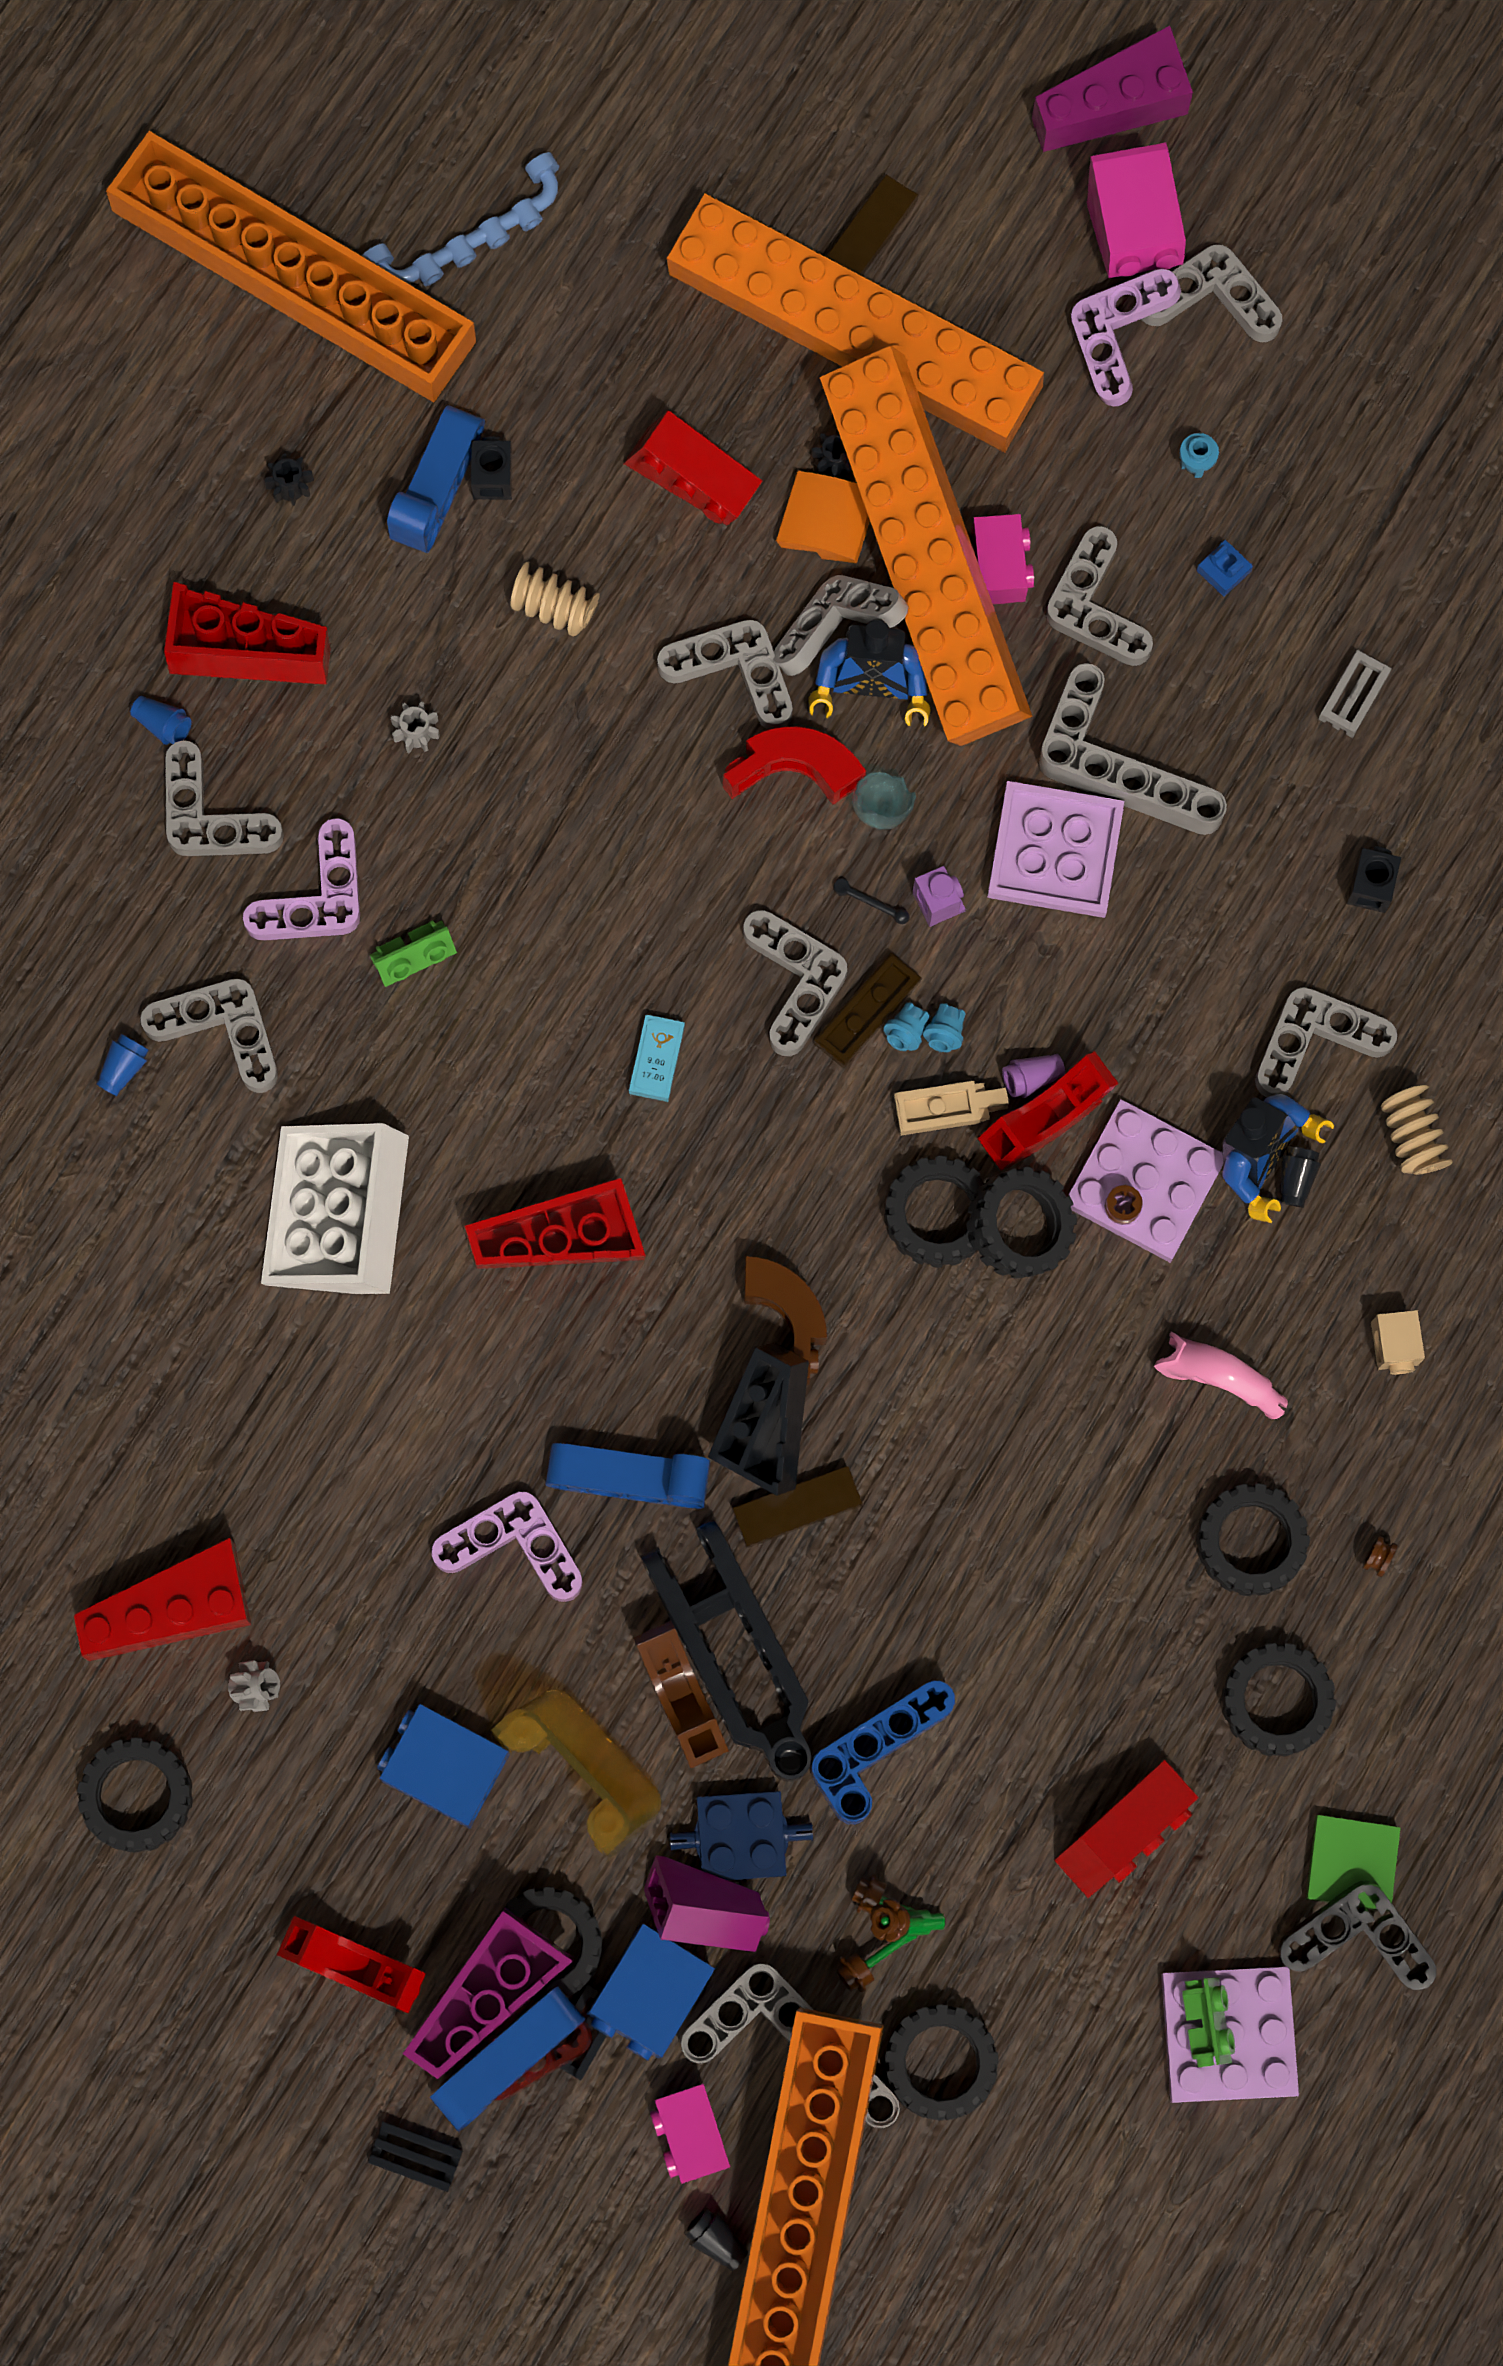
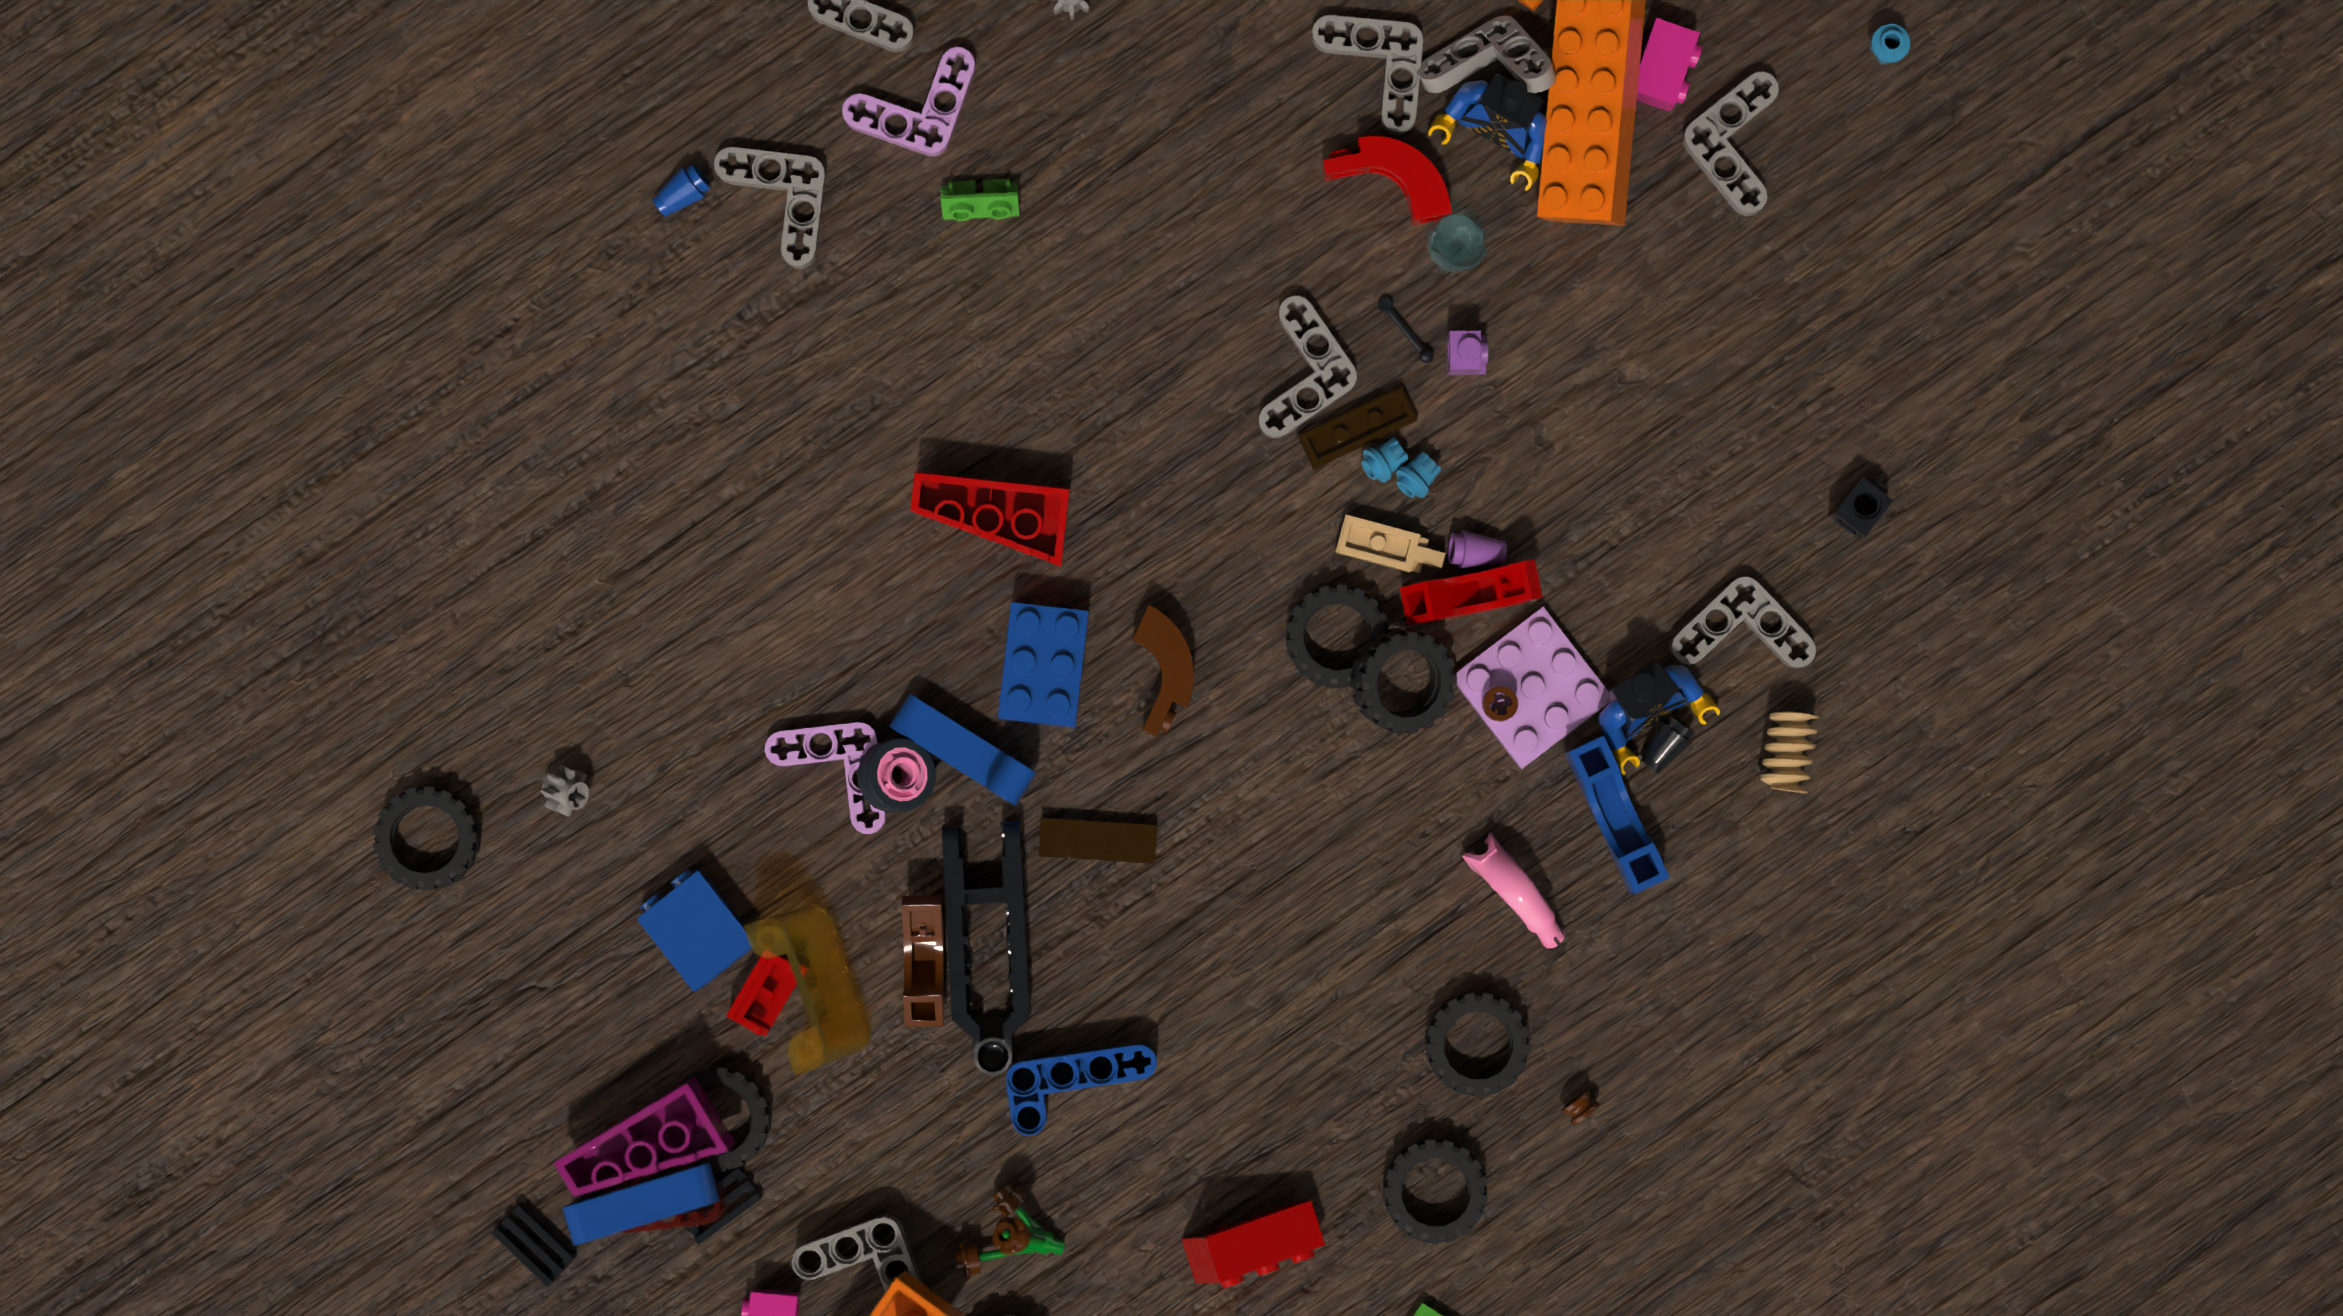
camera: 25 degrees right, 10 degrees up
red wedge [74,1538,251,1662] -> none
white slope [261,1123,409,1294] -> none
red arch [277,1916,426,2013] -> none
blue brick [586,1924,715,2061] -> none
medium azure tile [629,1015,685,1102] -> none
magenta slope [644,1855,770,1952] -> none
dark blue plate [670,1791,813,1880] -> none
black wedge [708,1342,809,1496] -> none
lavender plate [987,781,1125,918] -> none
light grey beam [1039,663,1227,835] -> none
blue tile [1196,540,1253,597] -> none
light grey tile [1318,650,1392,738] -> none
tan brick [1371,1310,1425,1375] -> none
none -> red hinge [726,948,806,1037]
none -> wheel [857,738,936,813]
none -> blue brick [998,602,1089,729]
none -> blue arch [1564,736,1670,894]

